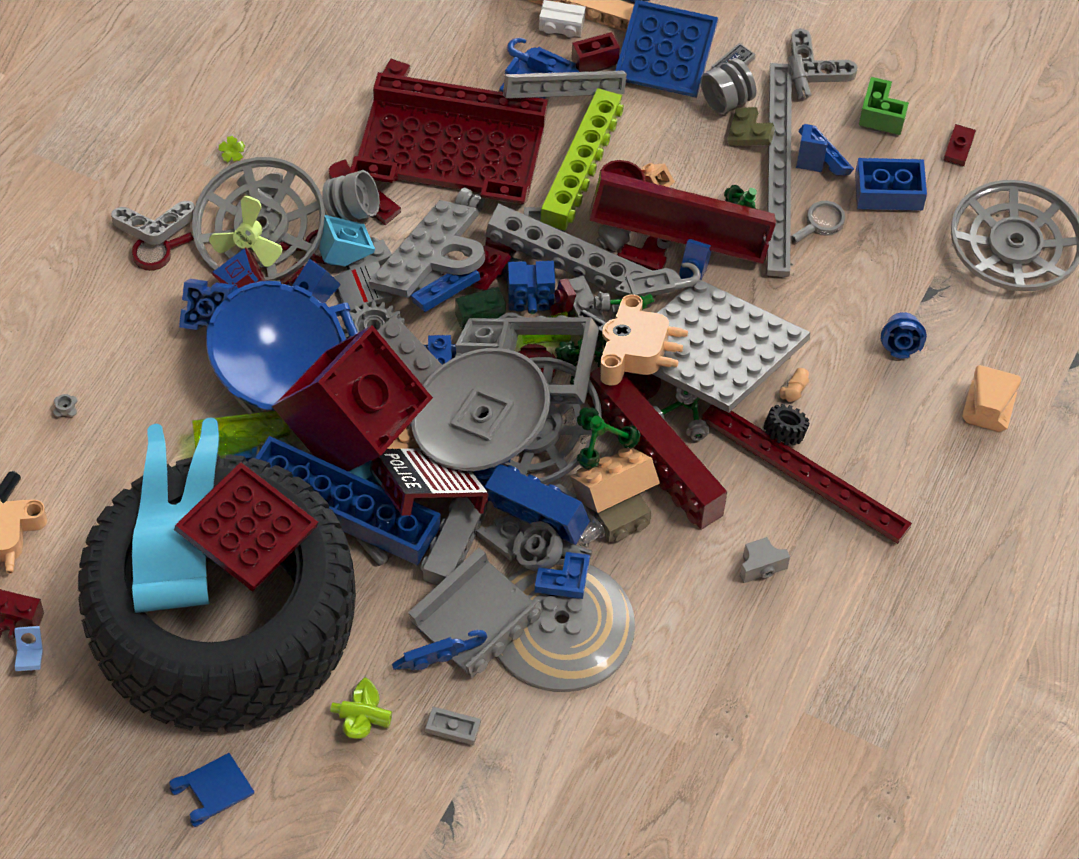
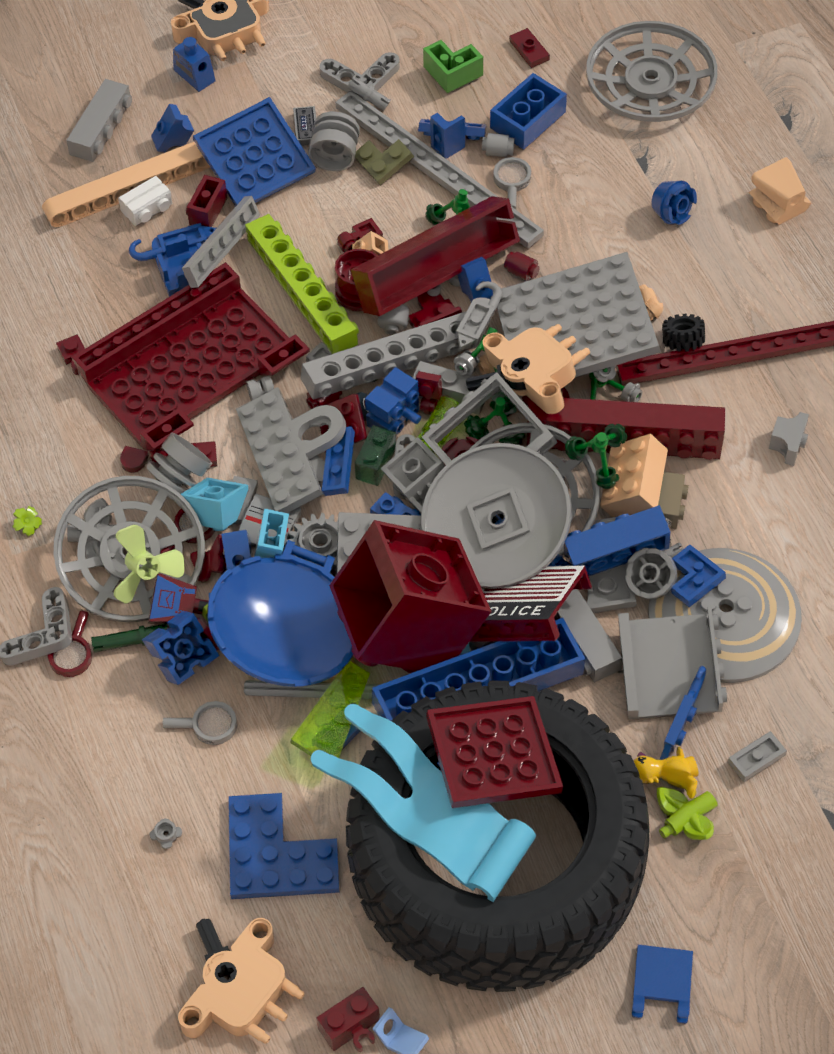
camera: 45 degrees left, 0 degrees up
none -> dark green pin [91,623,168,653]
none -> piece [163,701,237,745]
none -> blue plate [229,793,340,899]
none -> medium azure torso [254,509,289,558]
none -> dark red plate [337,218,383,252]
none -> light grey brick [482,133,515,157]
none -> dark red brick [504,252,540,281]
none -> yellow animal [633,747,699,799]

